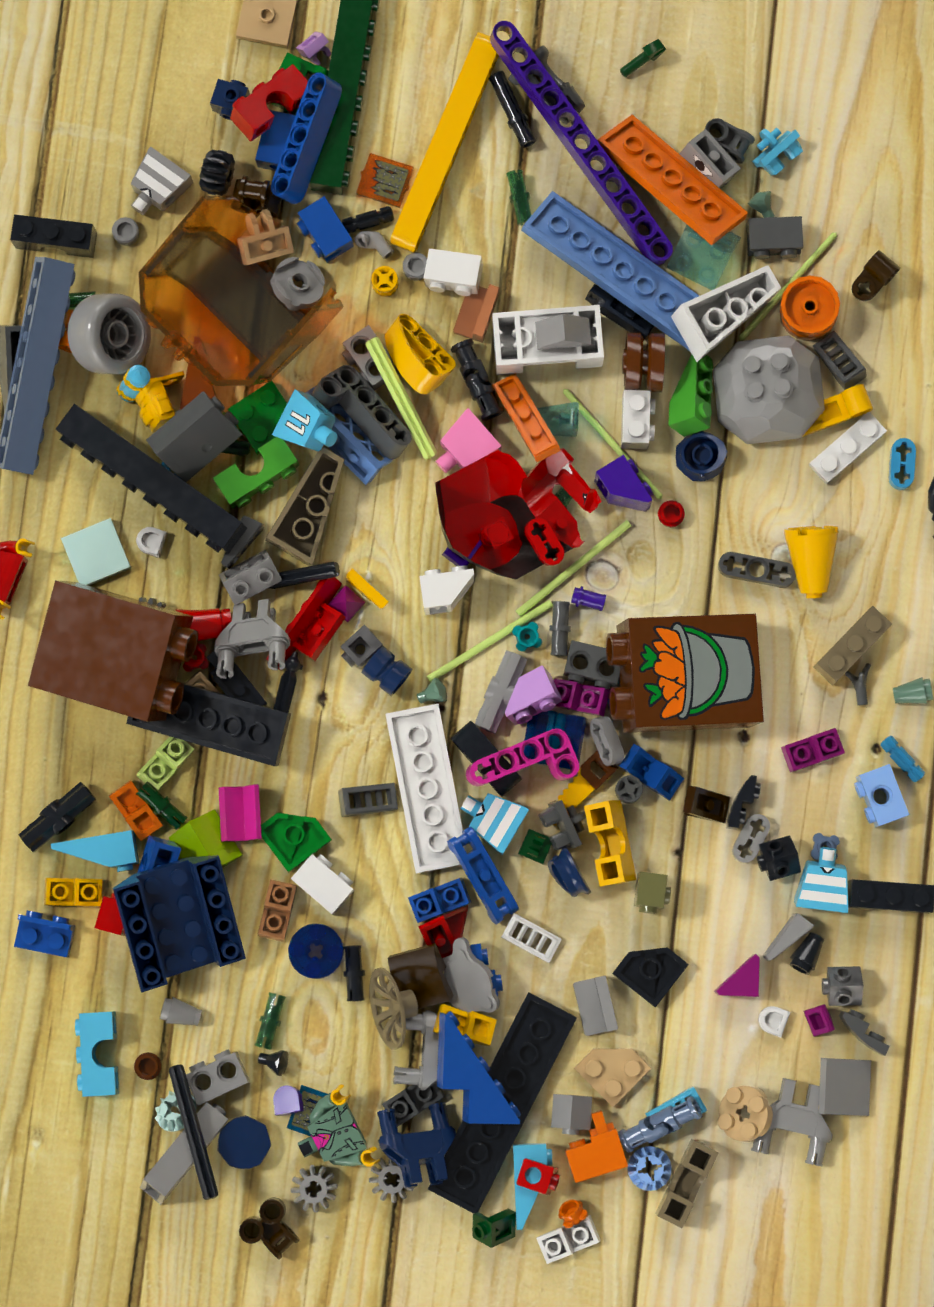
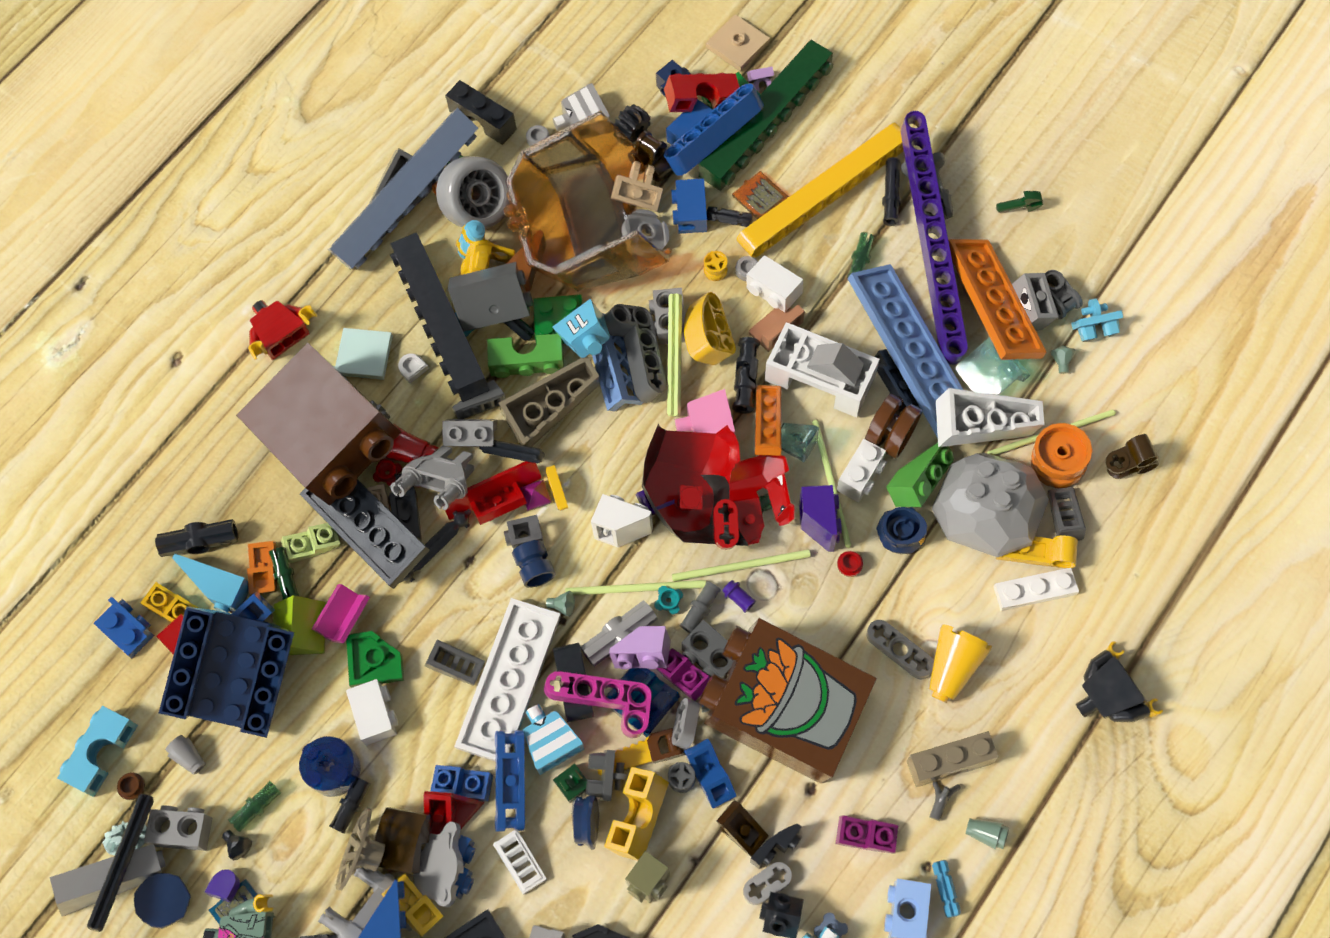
camera: 30 degrees right, 15 degrees down
medium nougat slope [258,879,297,942] -> none
light grey arm [355,231,394,259] -> none
dark grey brick [746,216,803,259] -> none
dark azure beam [888,438,916,490] -> none

